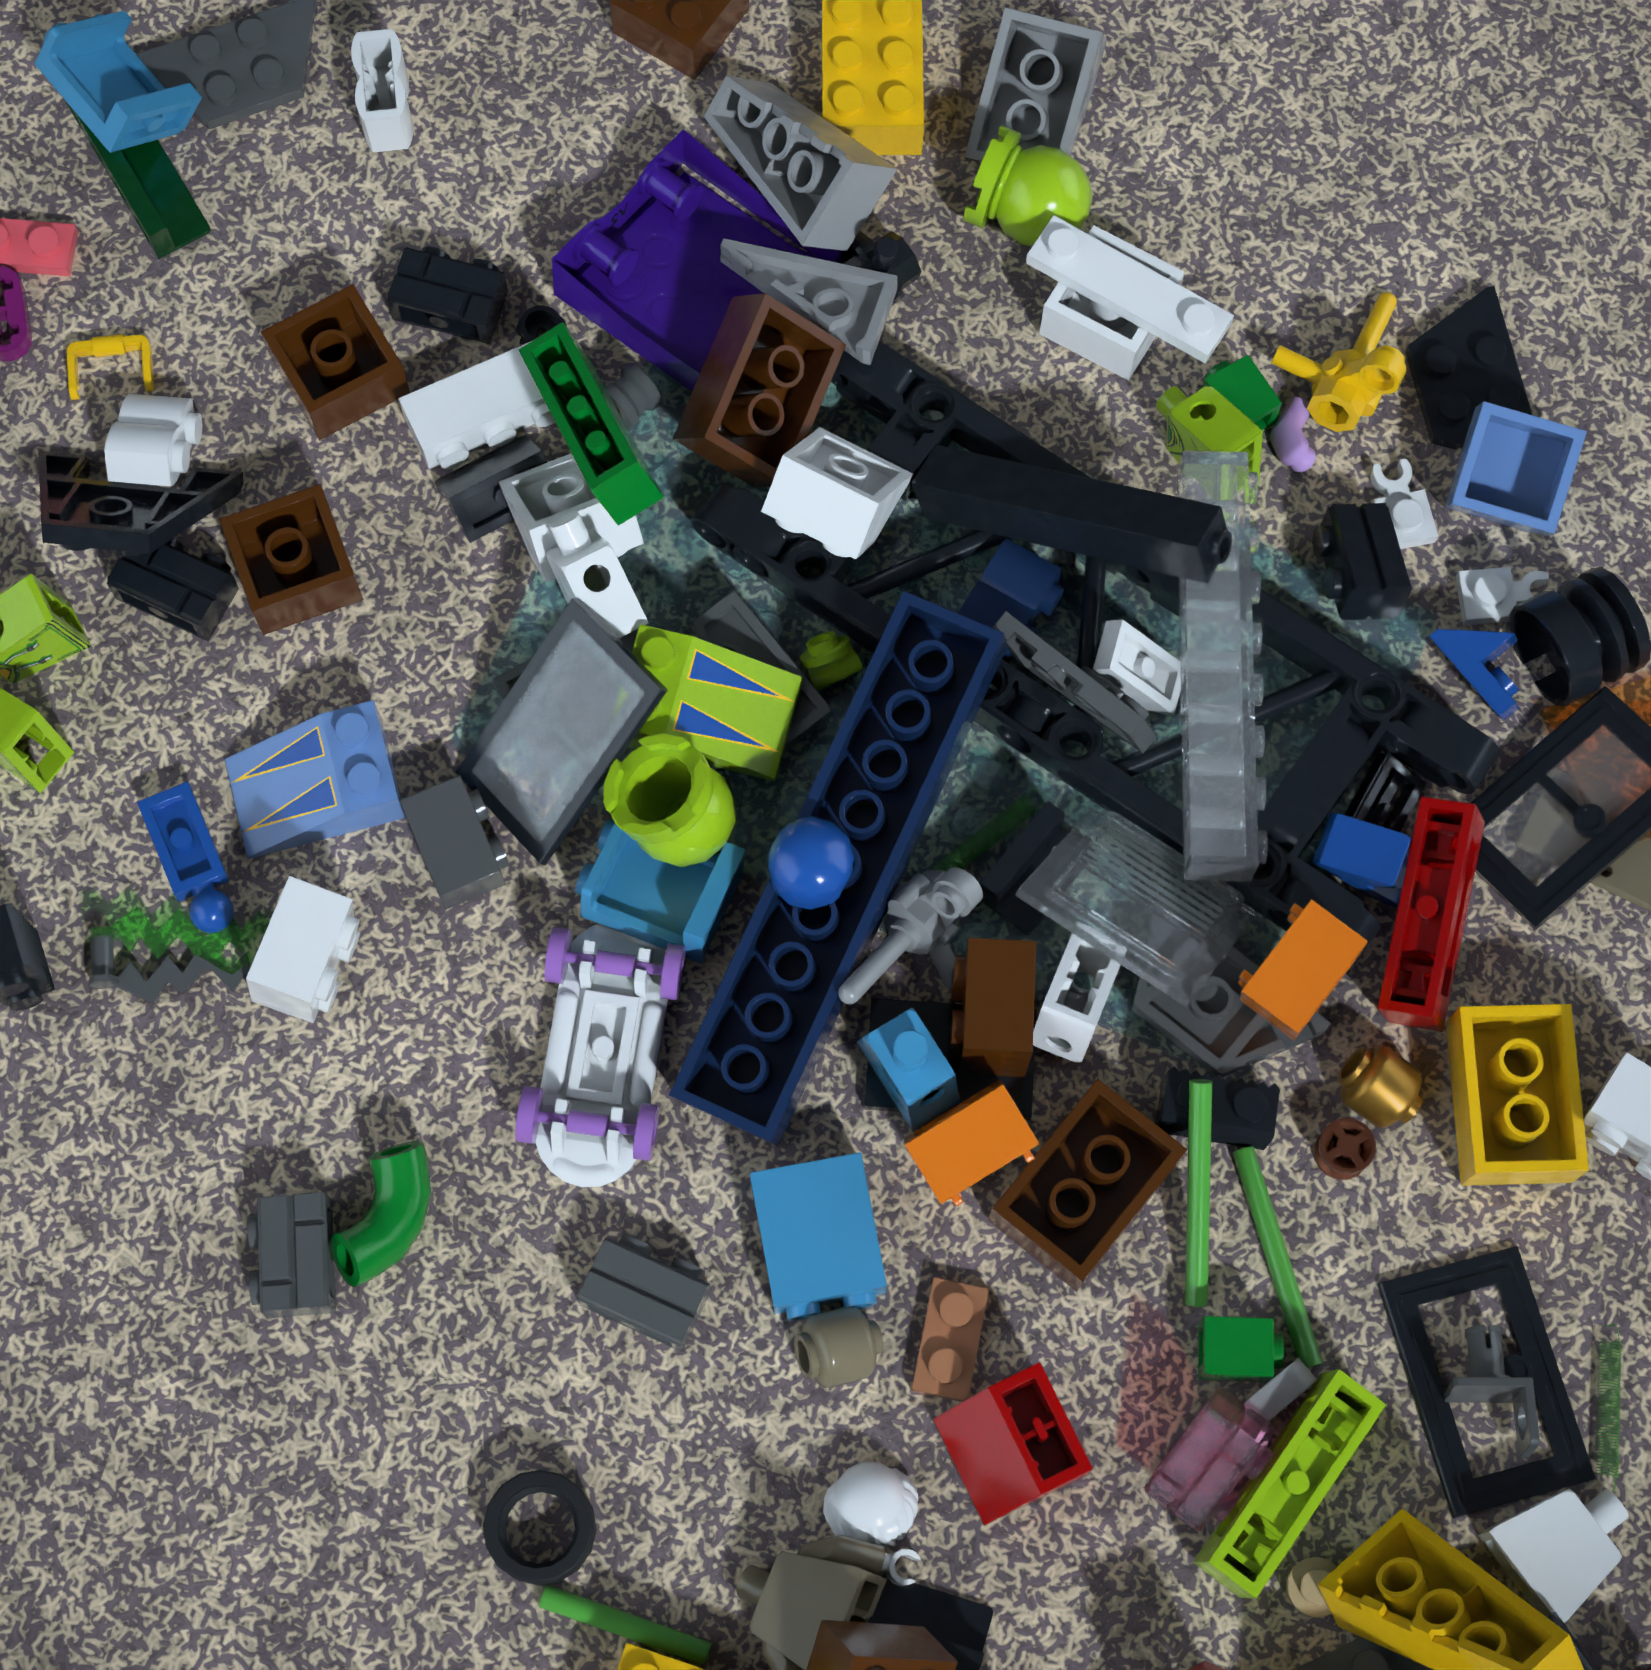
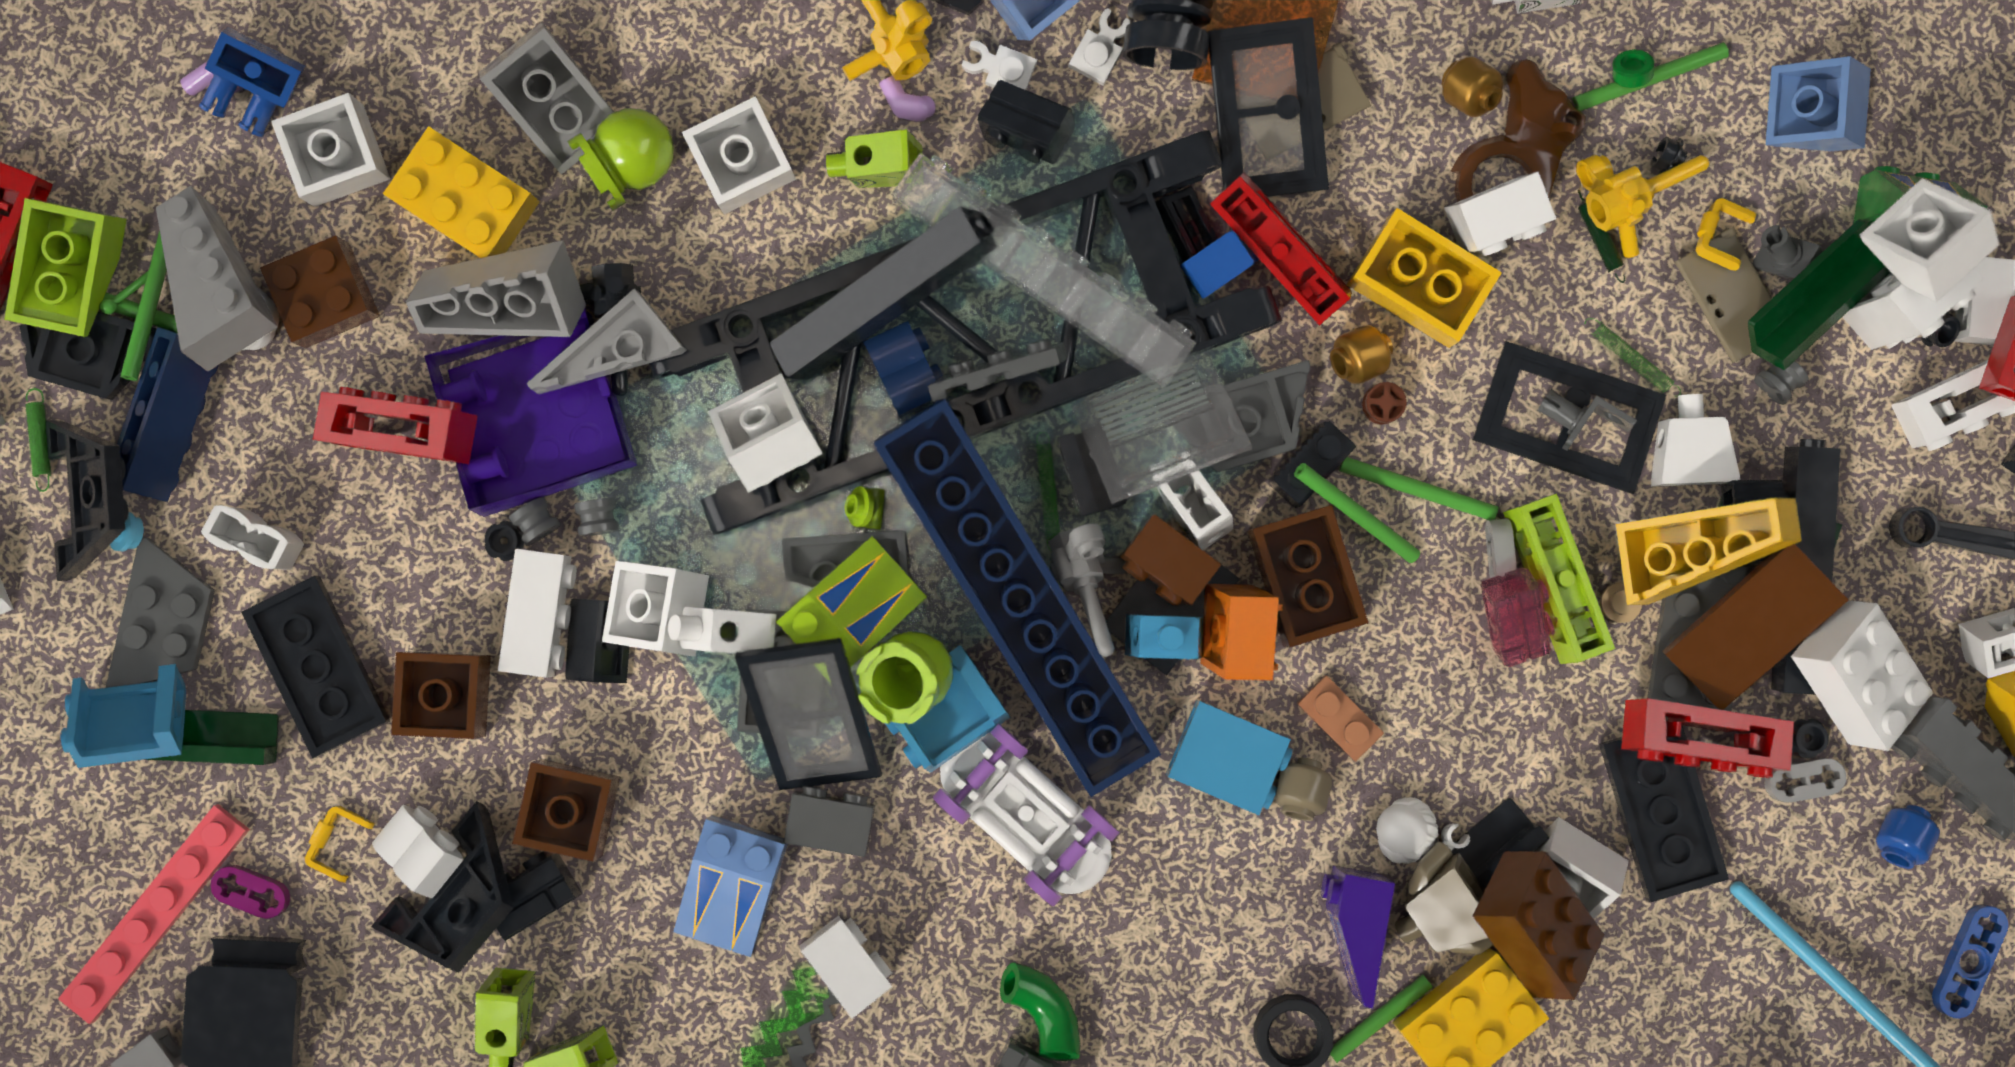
camera: 60 degrees left, 15 degrees up
blue plate [137,781,234,933] -> none
black brick [387,246,508,345] -> none
green brick [519,322,664,526] -> none
dark grey brick [577,1234,711,1352] -> none
reddish brown brick [672,293,846,487] -> none
blue hair [768,816,855,910] -> none
red slope [933,1362,1093,1526] -> none
white plate [1026,215,1234,364] -> none
white slope [1093,619,1187,715] -> none
green brick [1198,1316,1284,1383] -> none
green brick [1202,355,1282,431] -> none
orange container [1238,899,1368,1041] -> none
blue slope [1429,629,1520,721] -> none
none -> black plate [241,576,391,759]
none -> red brick [312,387,478,464]
none -> dark grey wheel [509,497,561,546]
none -> dark purple slope [1321,865,1395,1009]

